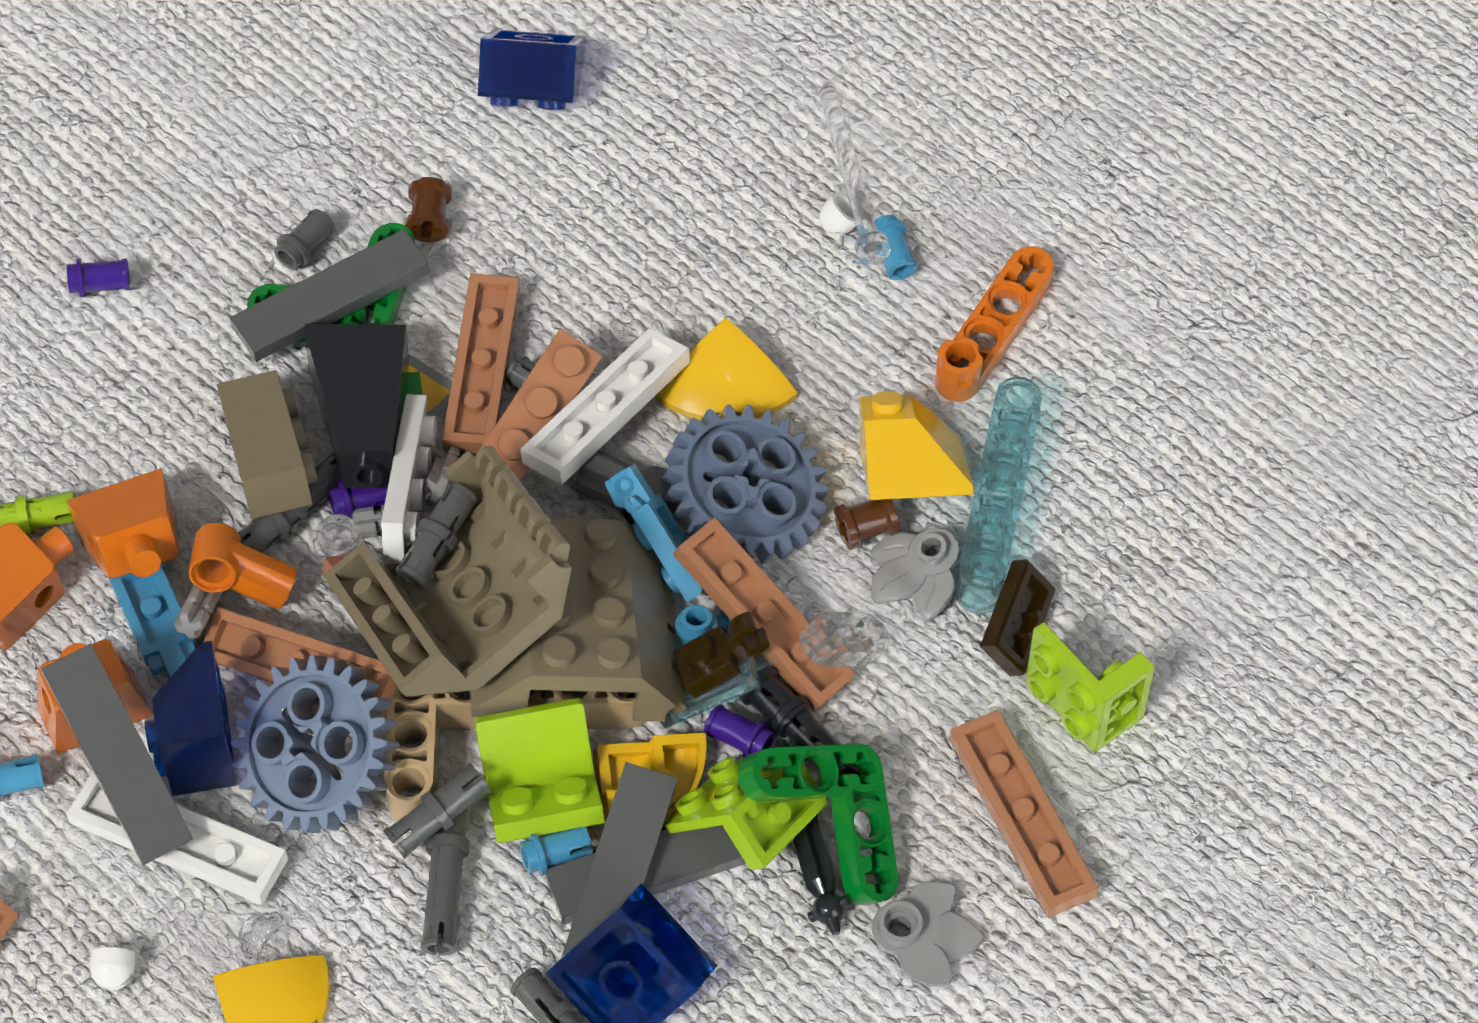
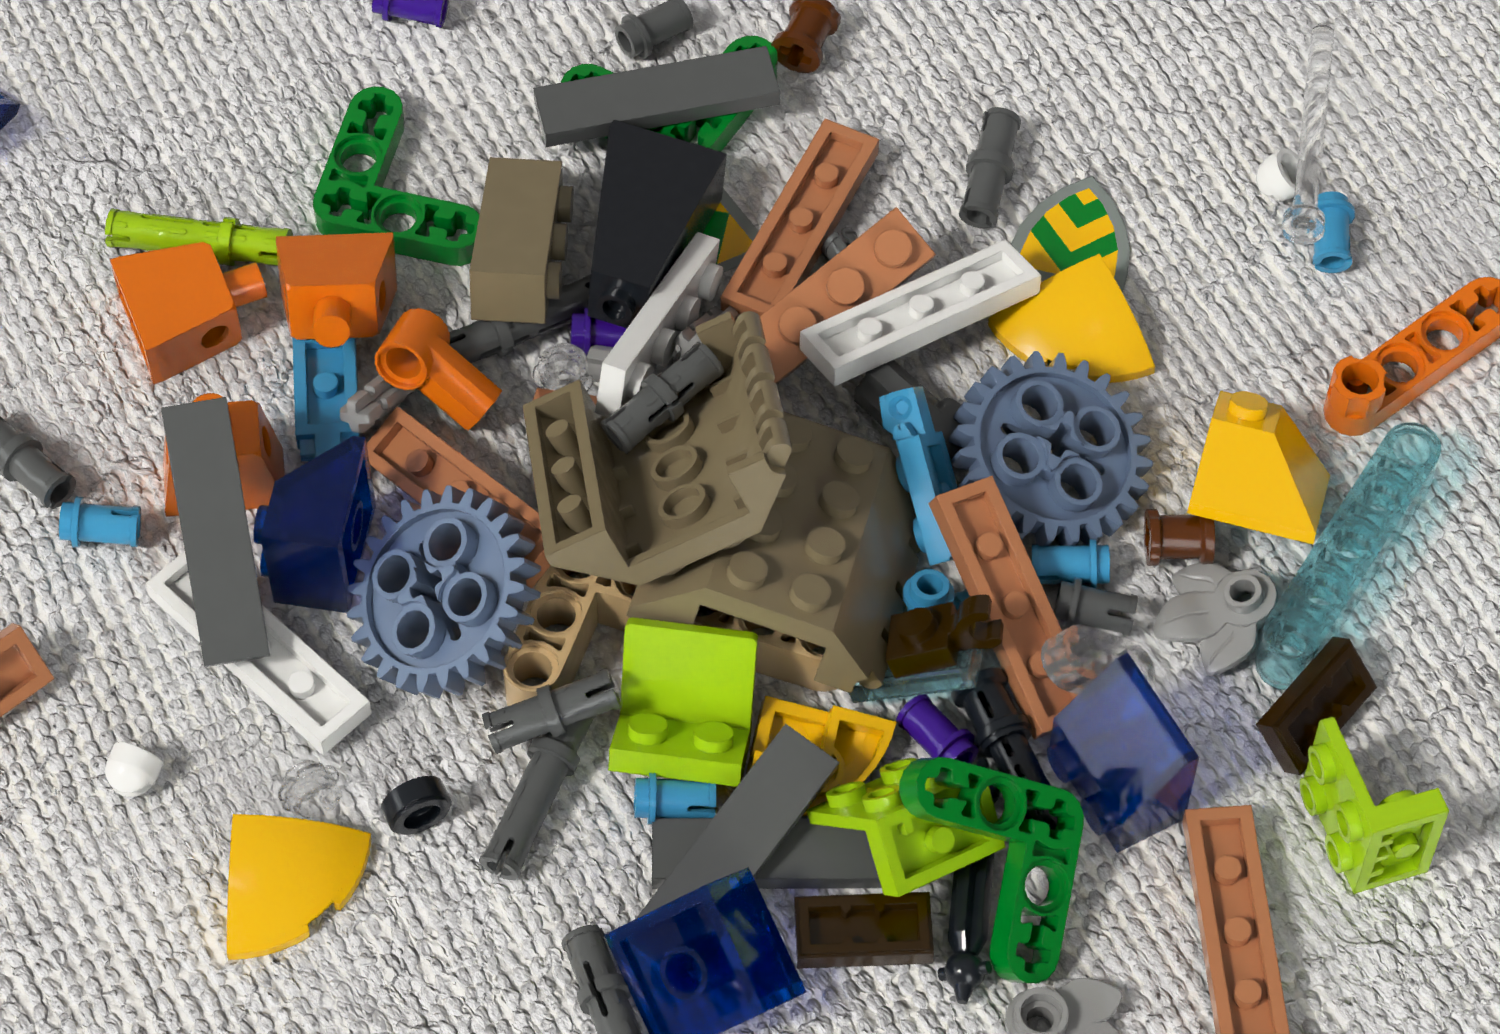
camera: 20 degrees right, 0 degrees up
none -> green beam [313,86,480,266]
none -> black tile [381,776,452,835]
none -> dark brown plate [794,892,934,969]
none -> dark grey pin [959,107,1021,228]
none -> sticker [1011,176,1130,293]
none -> dark azure pin [1032,539,1110,588]
none -> clear blue slope [1047,653,1199,853]
none -> dark grey pin [1054,577,1138,636]

